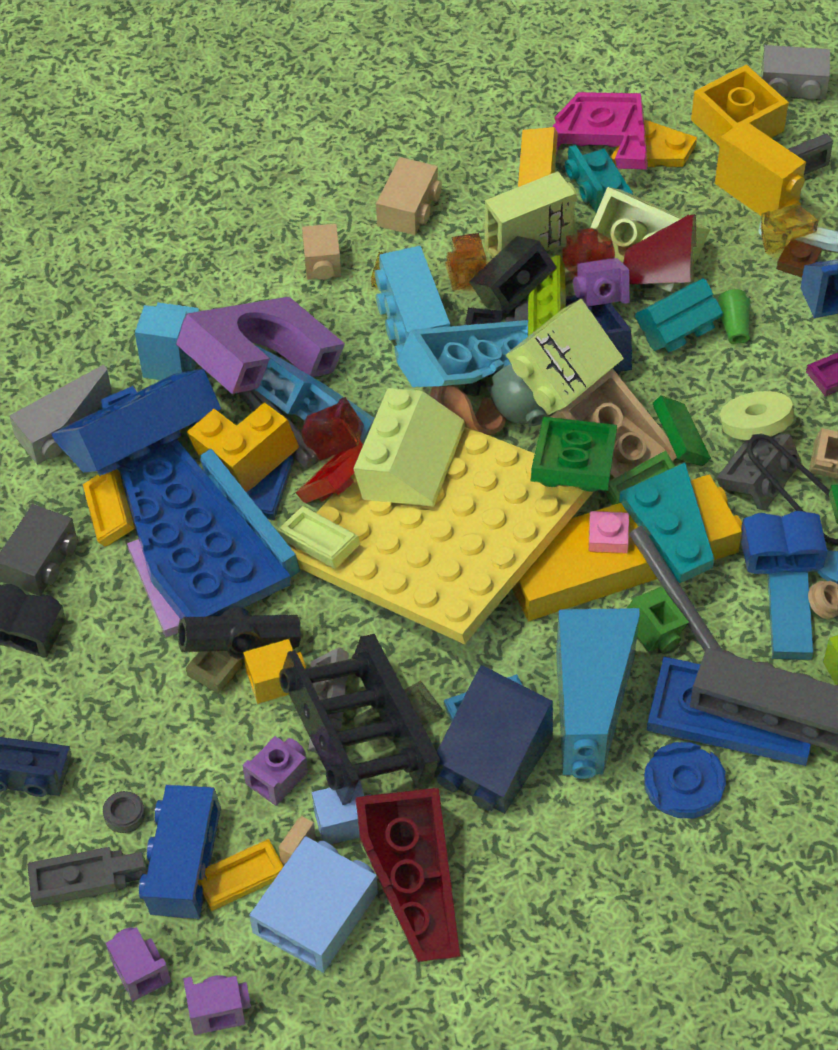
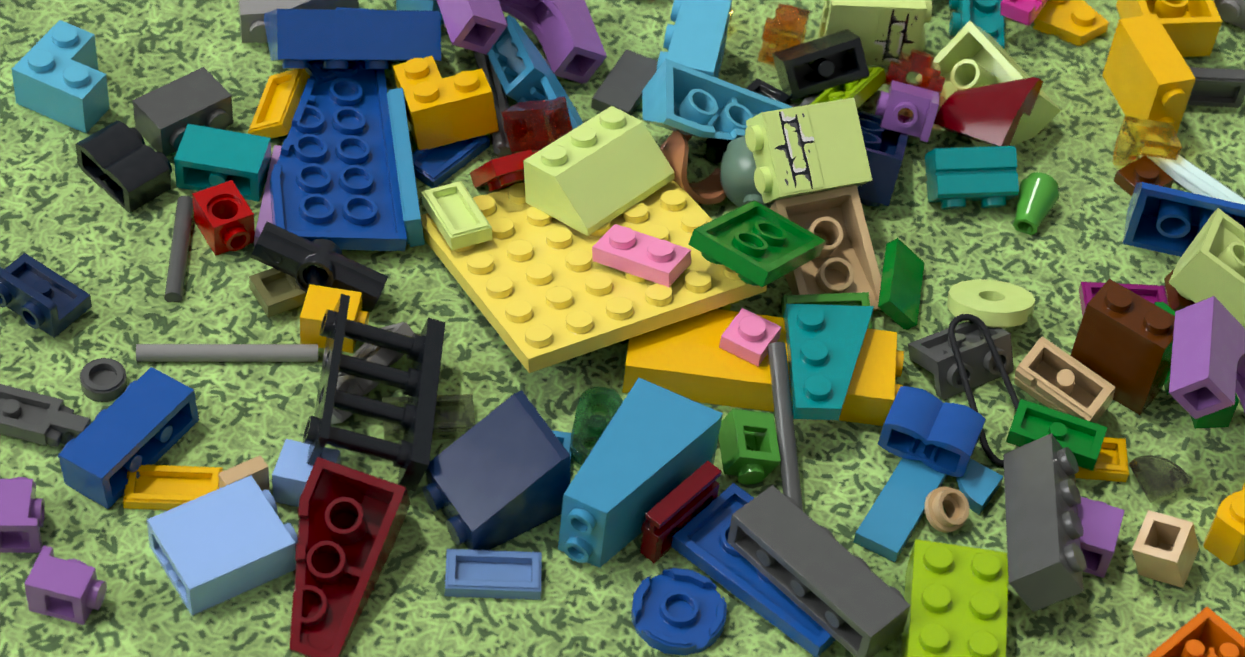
camera: 20 degrees right, 5 degrees down
medium lavender brick [242,736,308,806] -> none
none -> light grey bar [136,344,318,362]
none -> dark grey bar [164,196,193,302]
none -> teal brick [174,124,271,202]
none -> red brick [192,180,255,256]
none -> medium blue tile [445,549,542,600]
none -> clear green plate [570,387,623,466]
none -> dark grey tile [591,49,658,116]
none -> bright pink plate [592,224,691,287]
none -> dark red plate [640,461,722,563]

